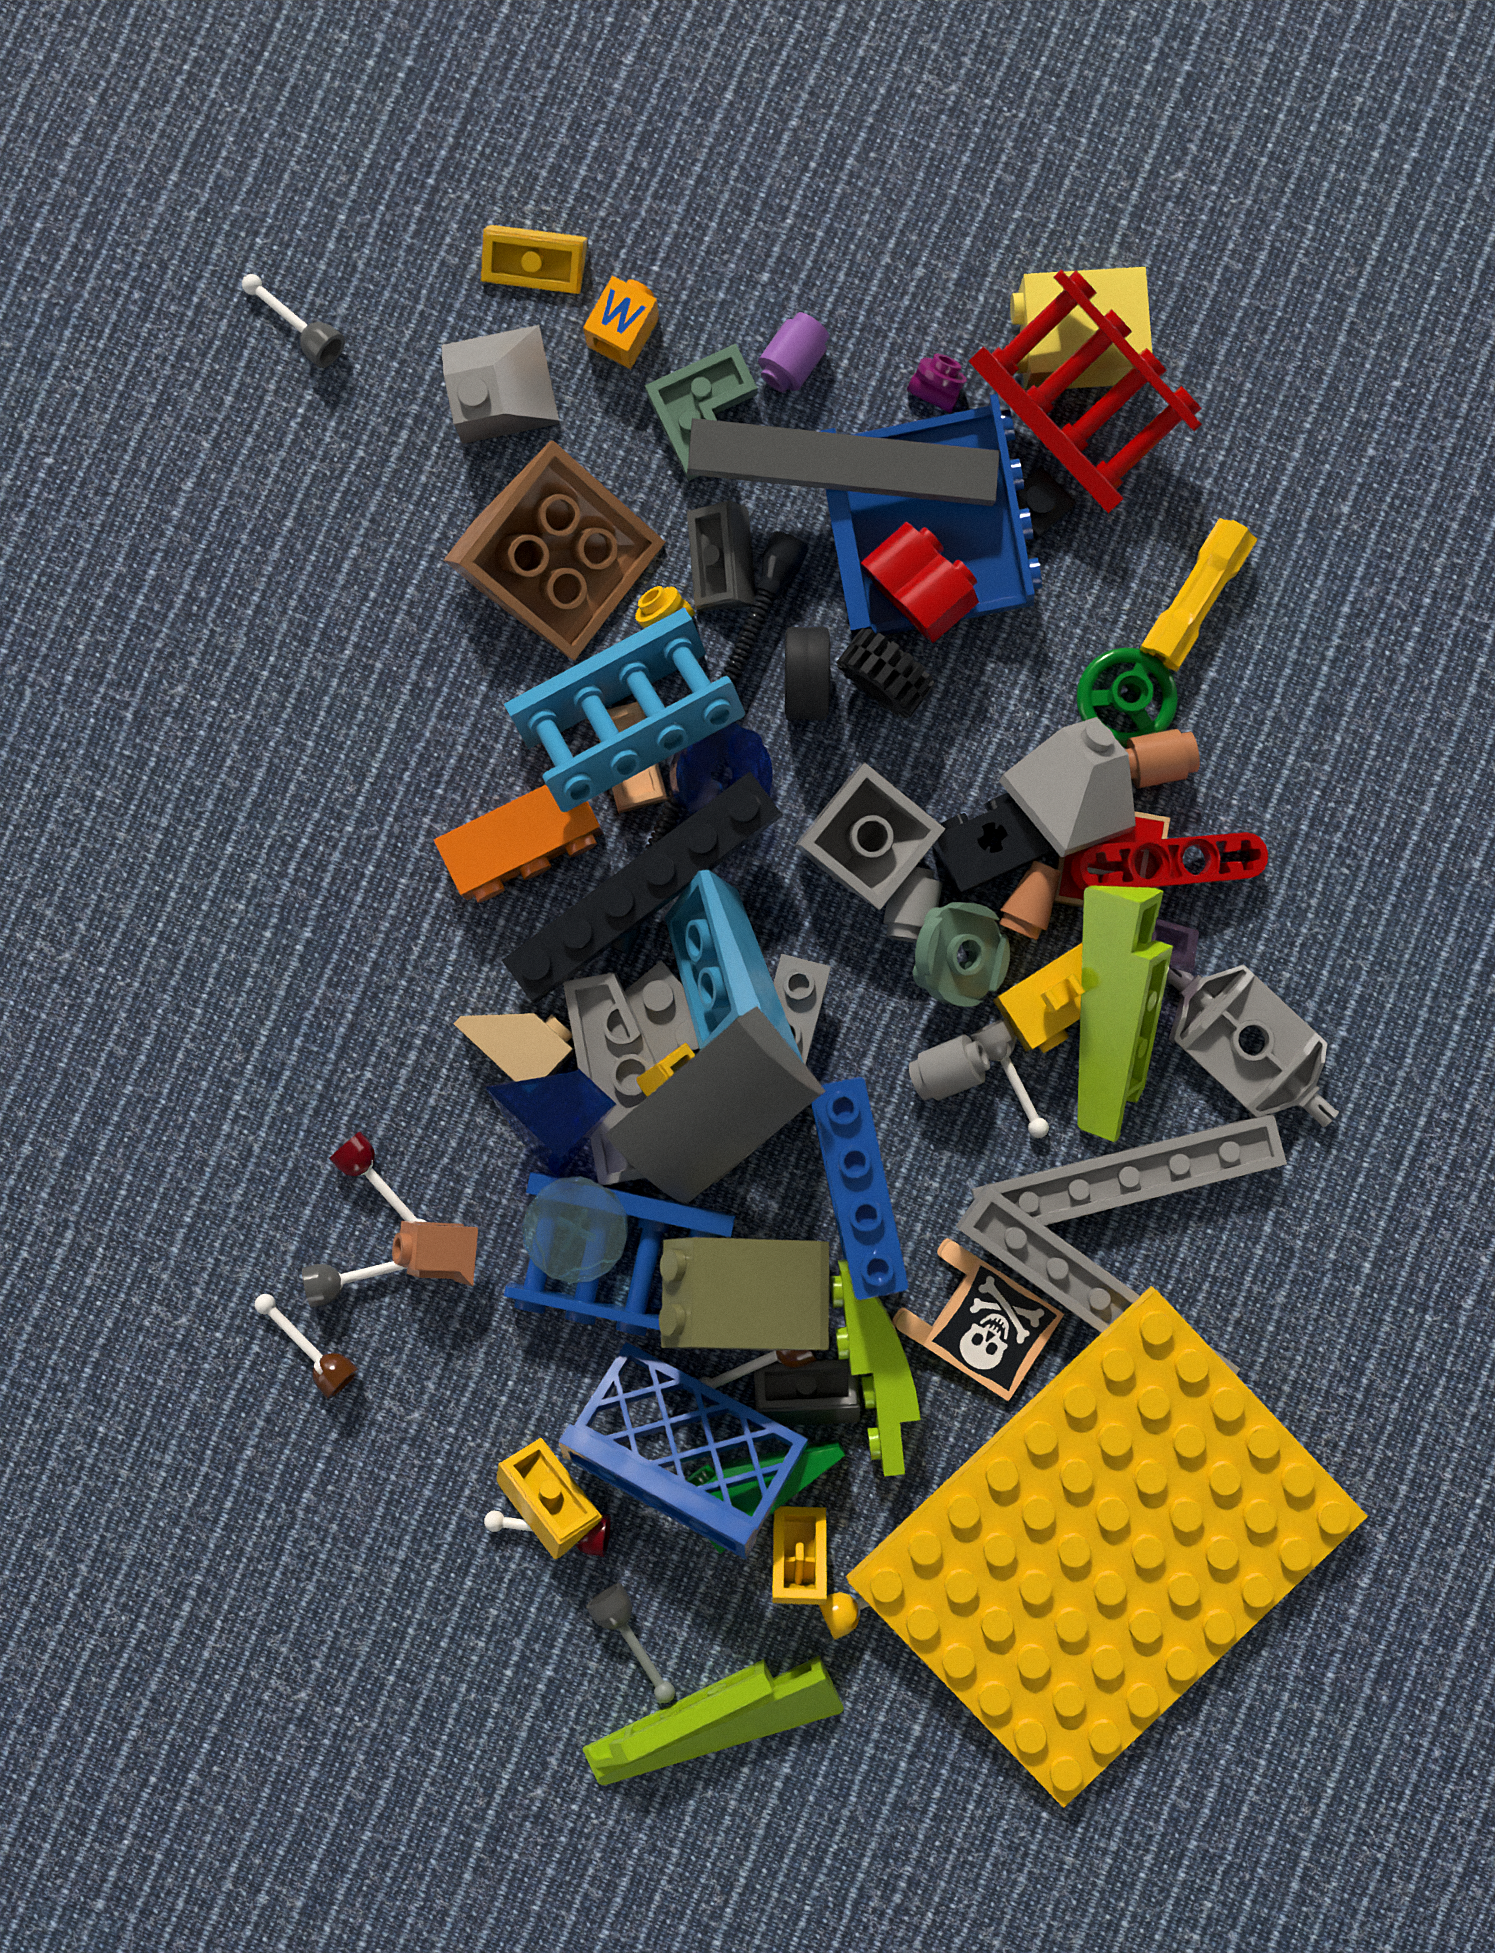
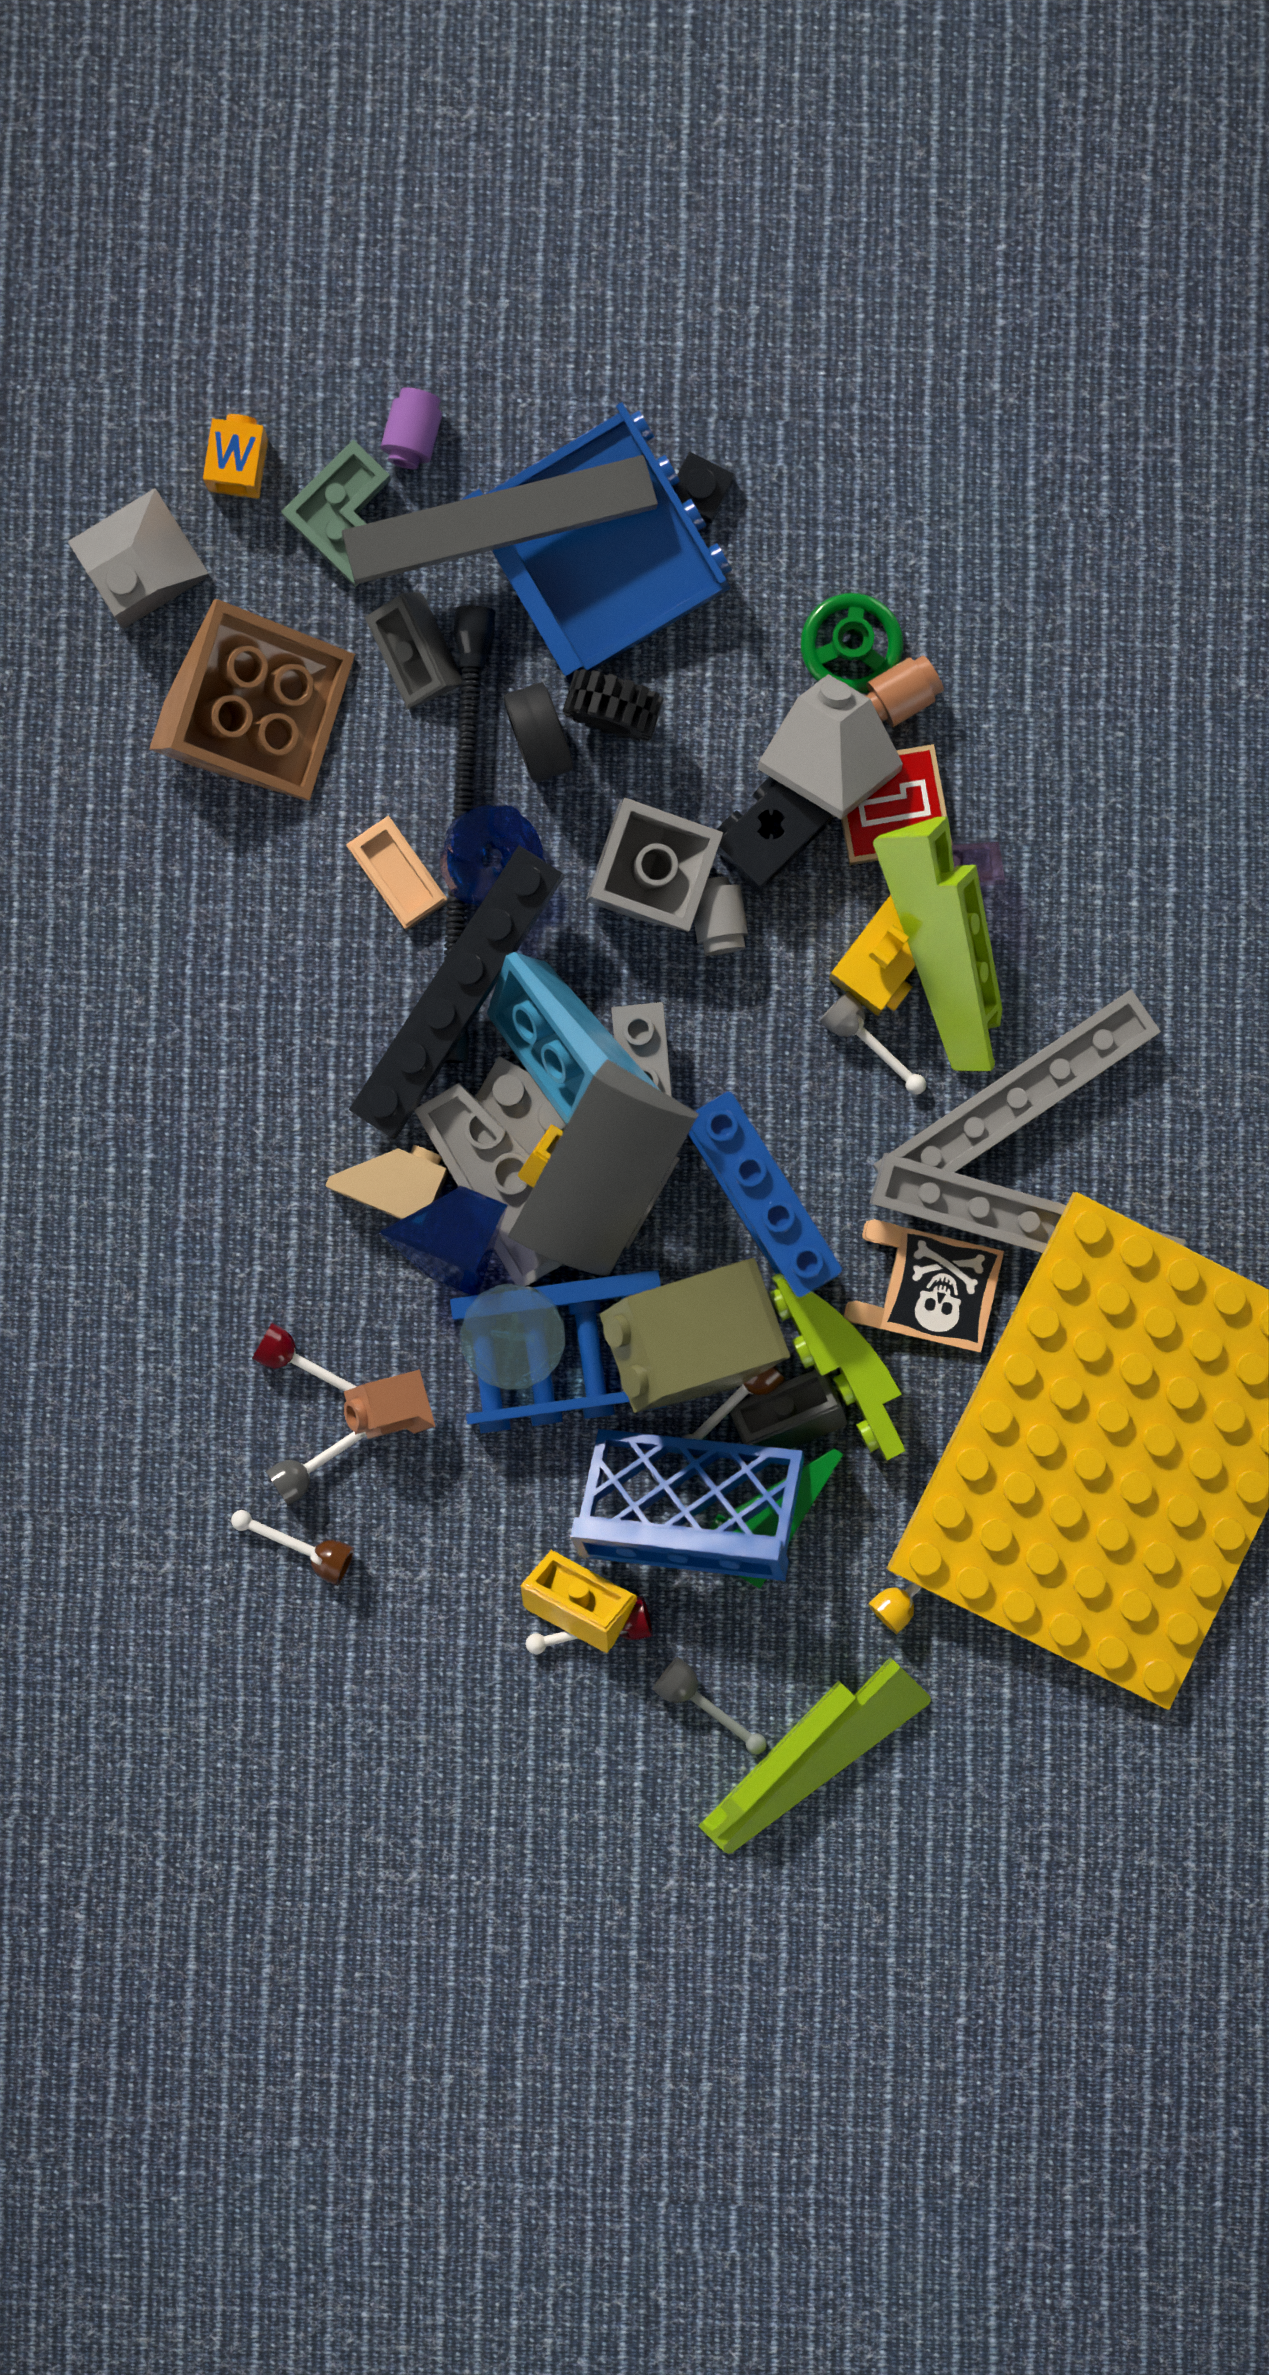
camera: 20 degrees left, 0 degrees up
orange brick [434,785,604,903] -> none
yellow slope [481,225,587,294] -> none
dark azure fence [504,607,745,812] -> none
yellow plate [635,586,696,629] -> none
yellow slope [772,1506,827,1605] -> none
red brick [860,522,979,643] -> none
magenta plate [906,354,967,414] -> none
light grey brick [909,1035,990,1101] -> none
sand green plate [913,902,1010,1007] -> none
red fence [968,269,1202,513] -> none
nougat cone [999,861,1062,941] -> none
light yellow brick [1010,267,1152,391] -> none
red beam [1071,832,1268,891] -> none
yellow axle [1139,518,1257,672] -> none
light grey plate [1166,956,1339,1127] -> none

